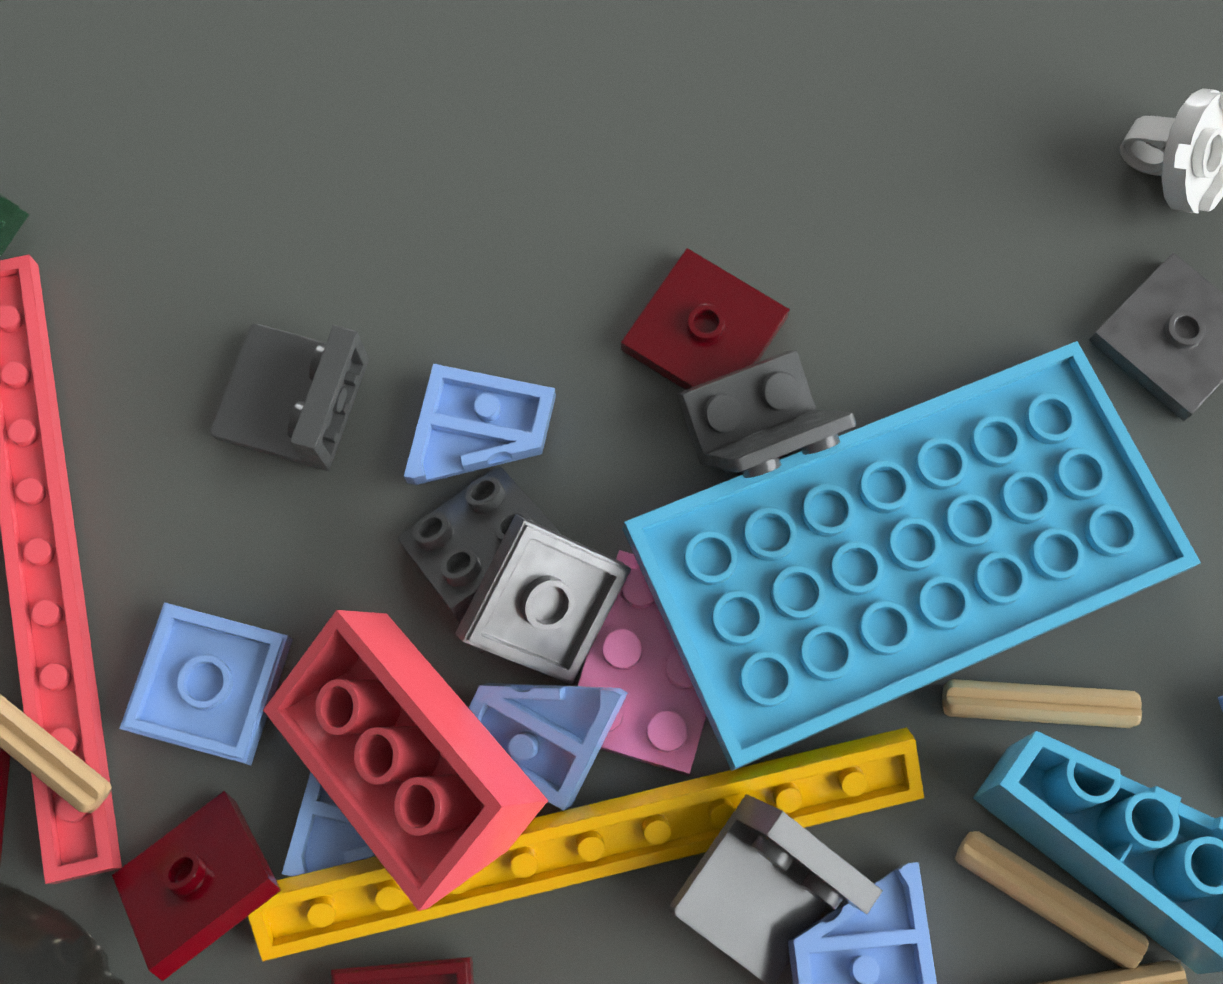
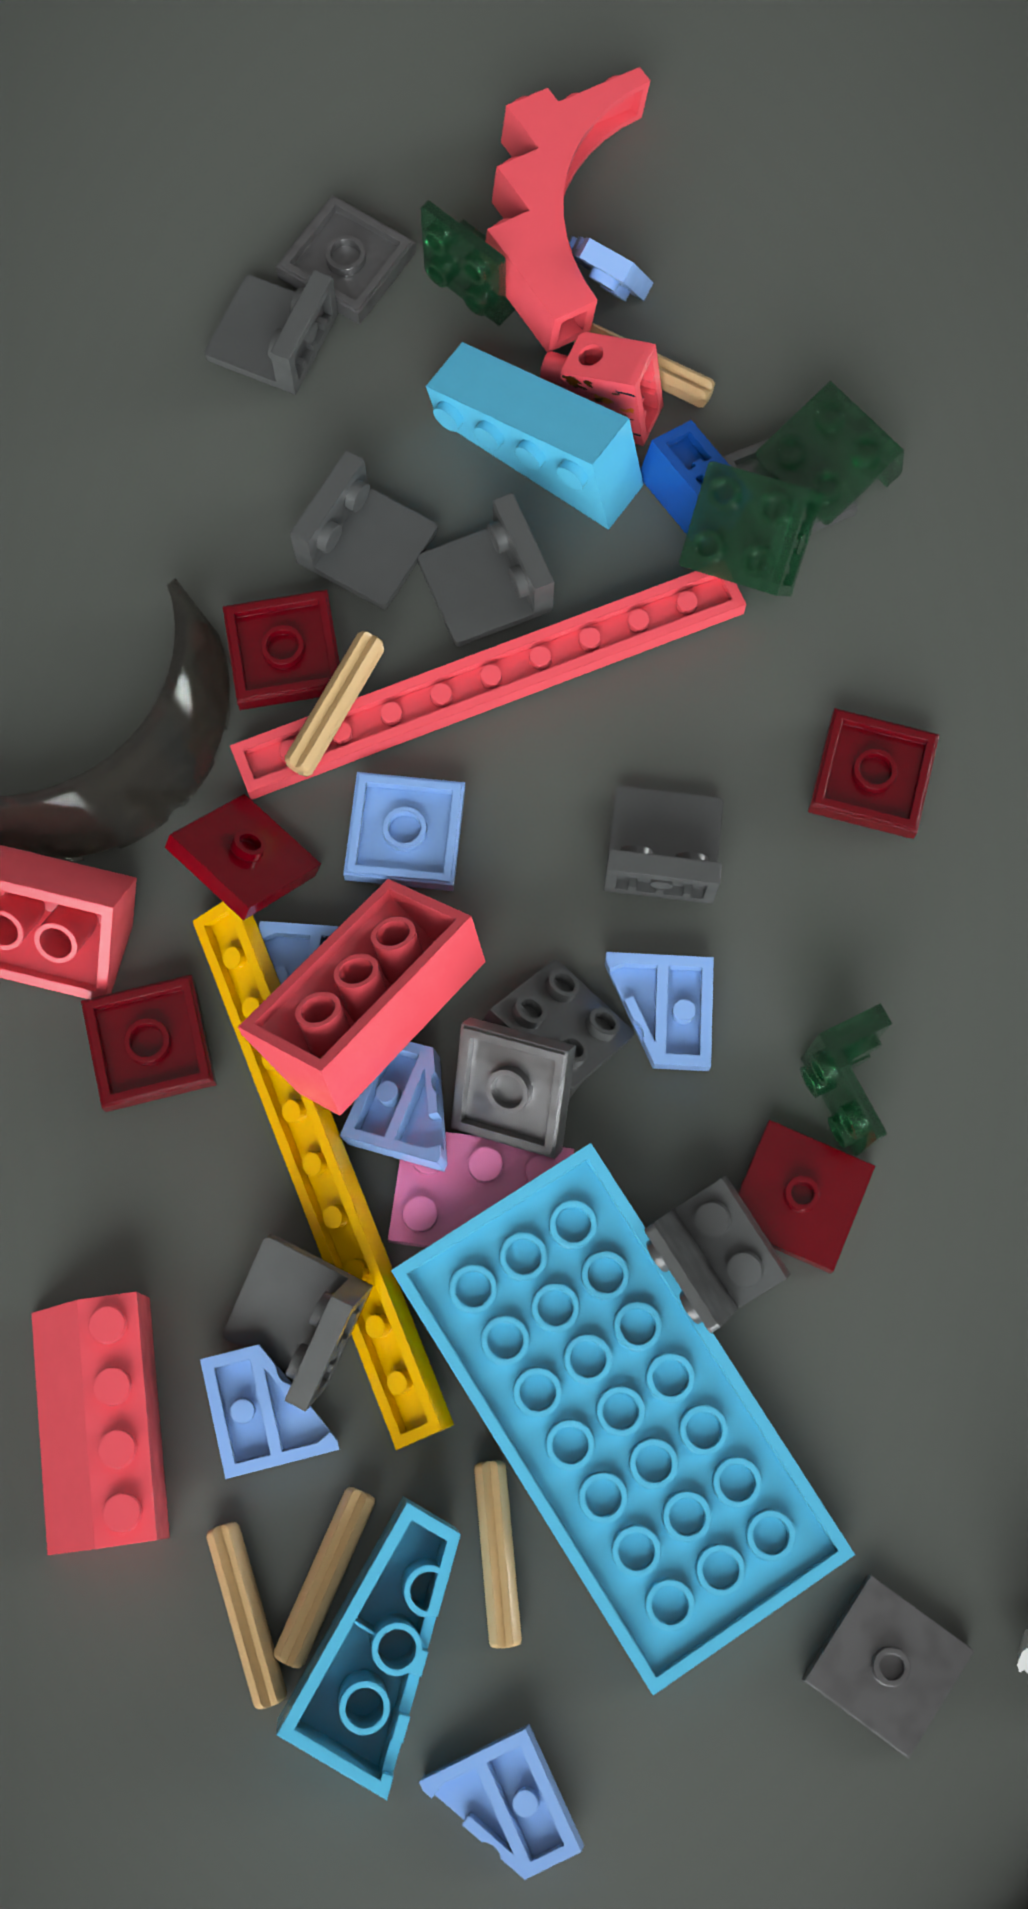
camera: 80 degrees right, 0 degrees up
none -> clear green bracket [800,1003,892,1157]
none -> dark red plate [808,708,940,839]

